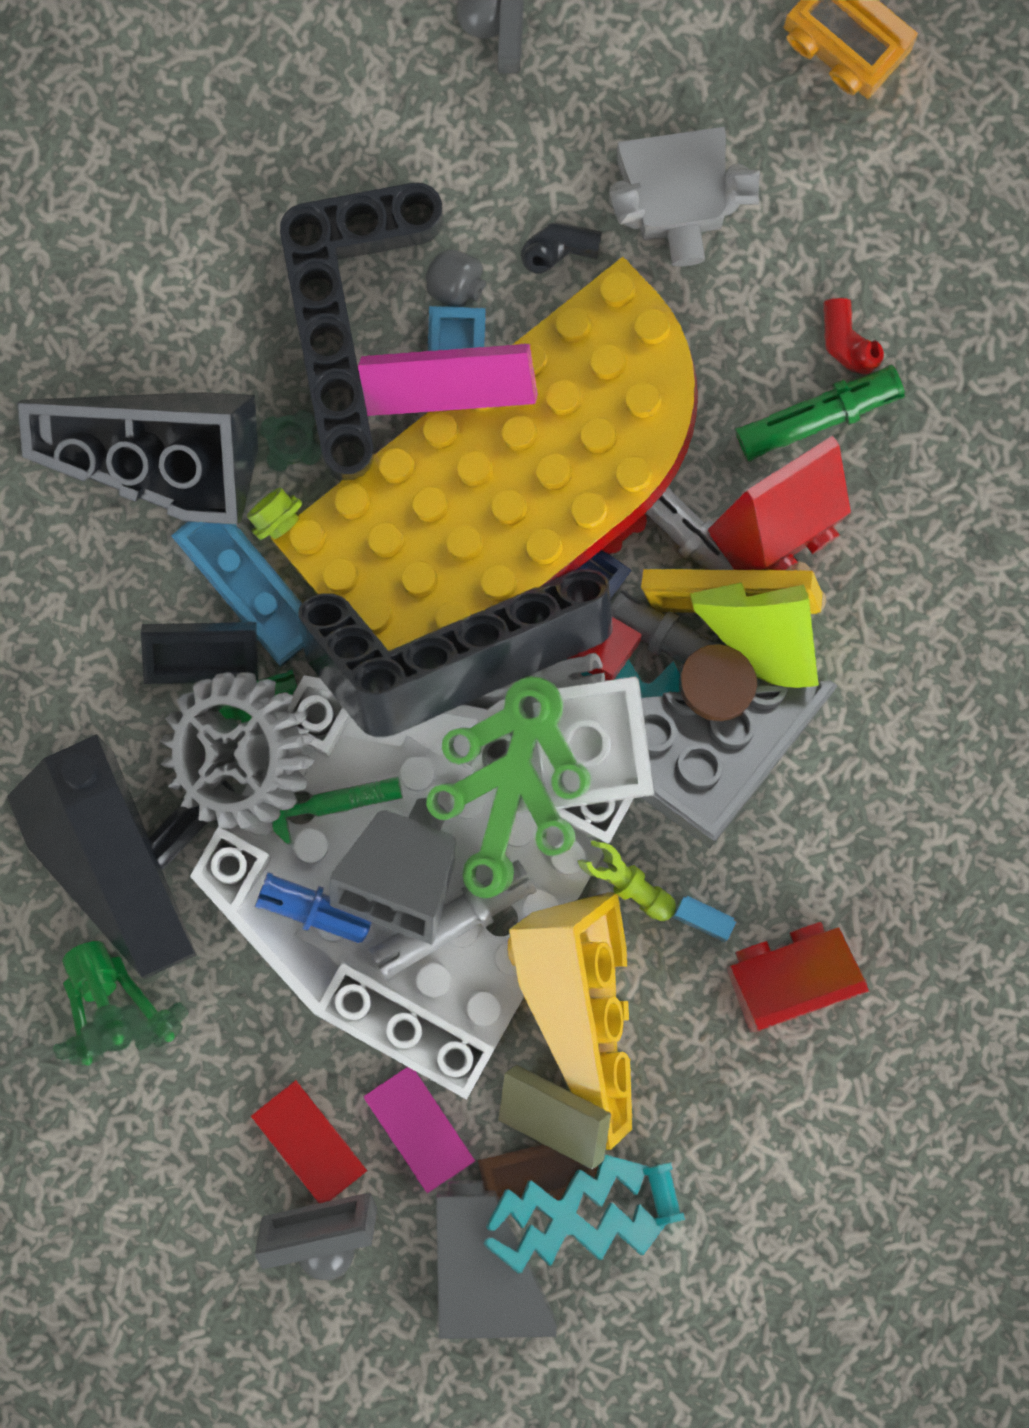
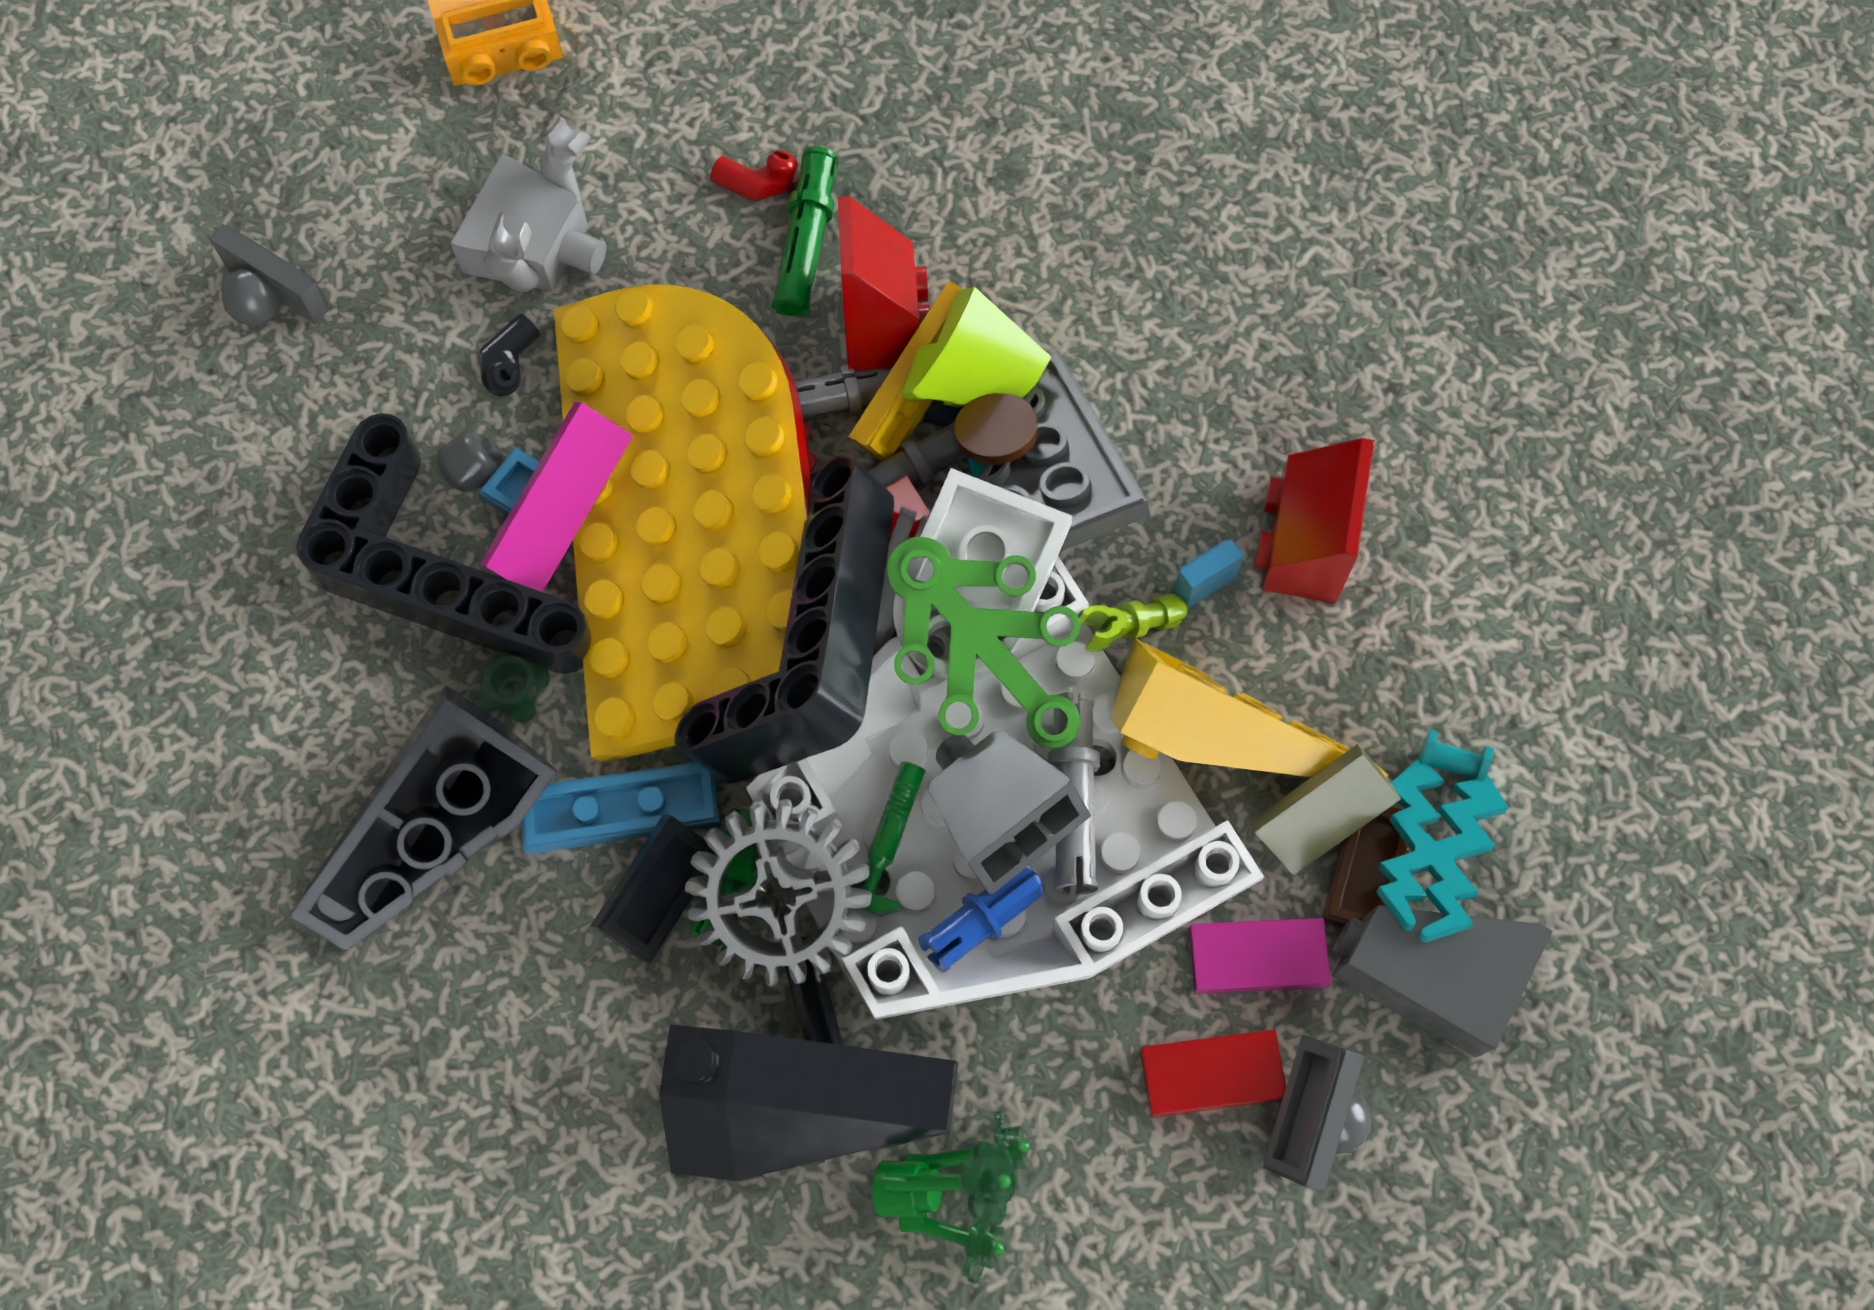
camera: 55 degrees left, 15 degrees down
lime plate [247,487,303,540] -> none

